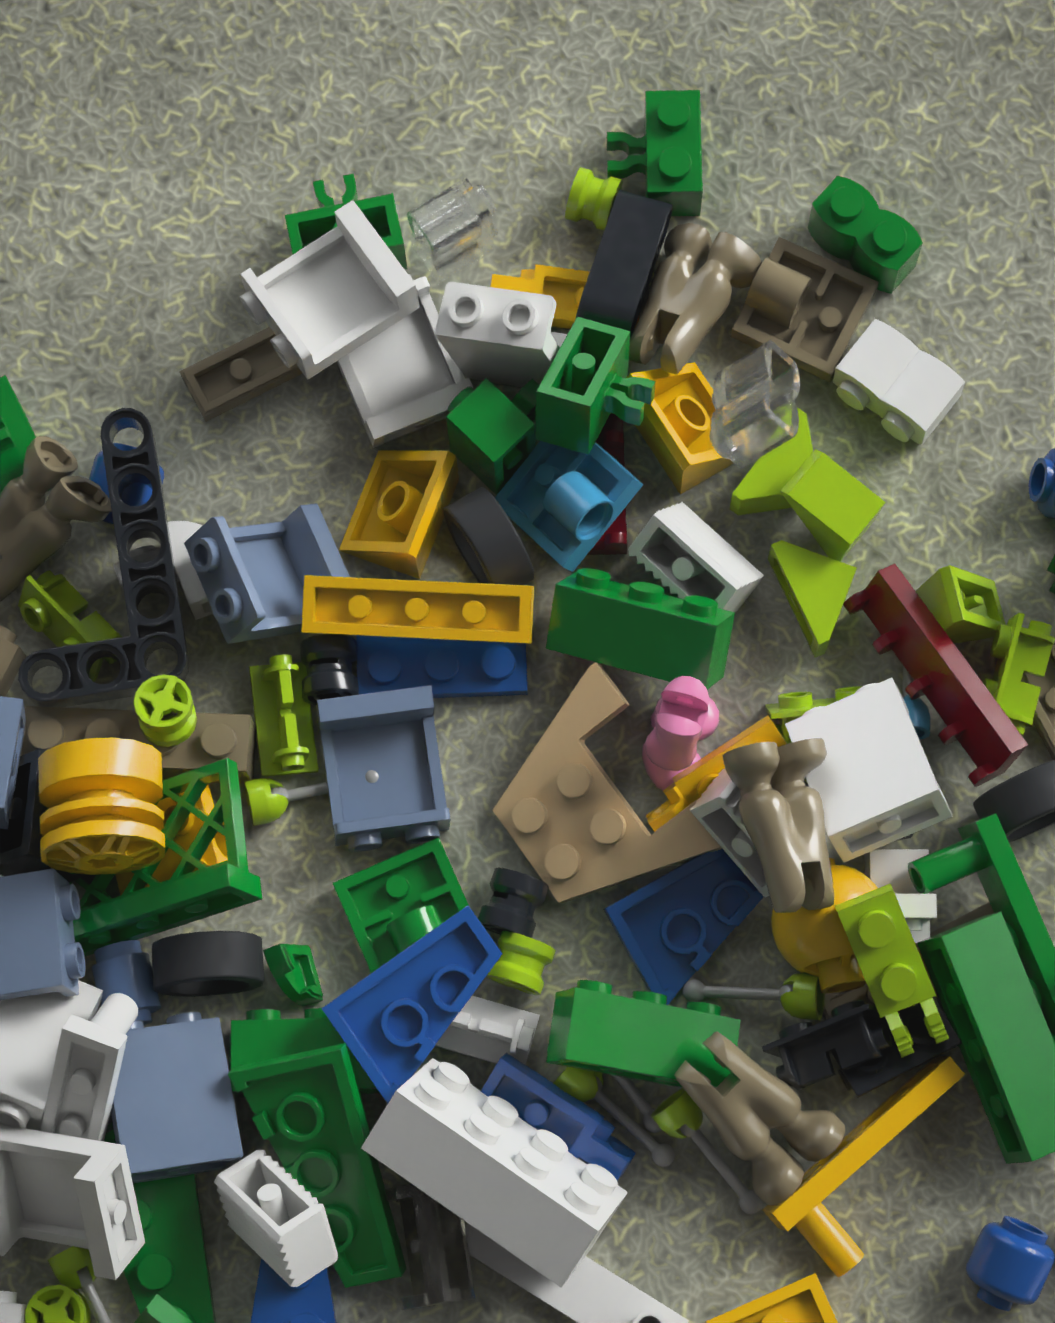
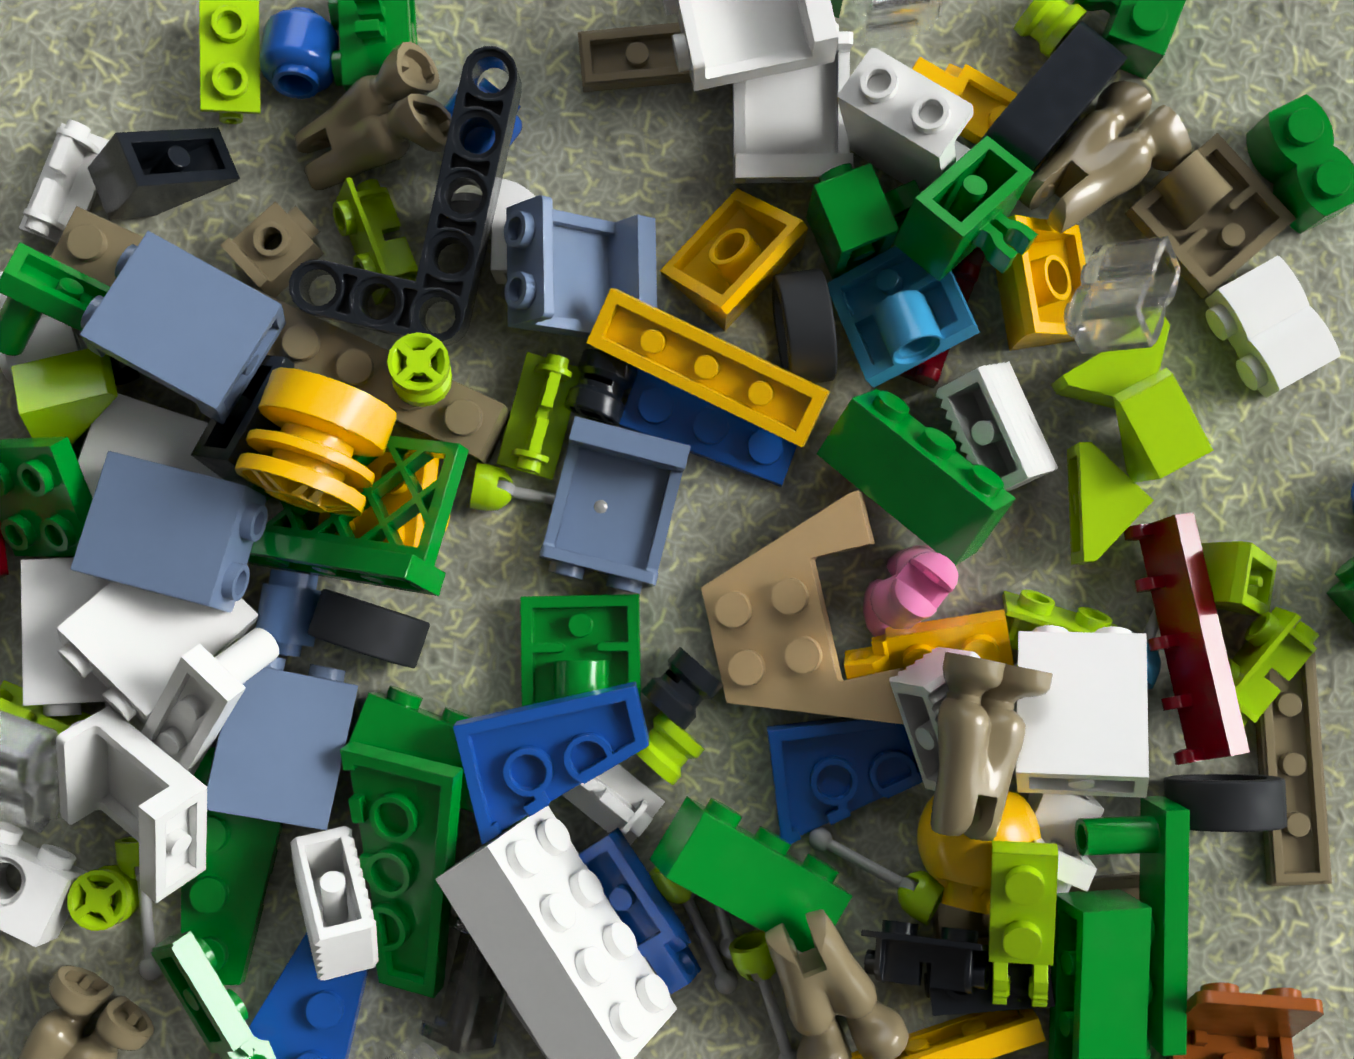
camera: 25 degrees right, 10 degrees up
green tile [263,944,323,1006] -> none

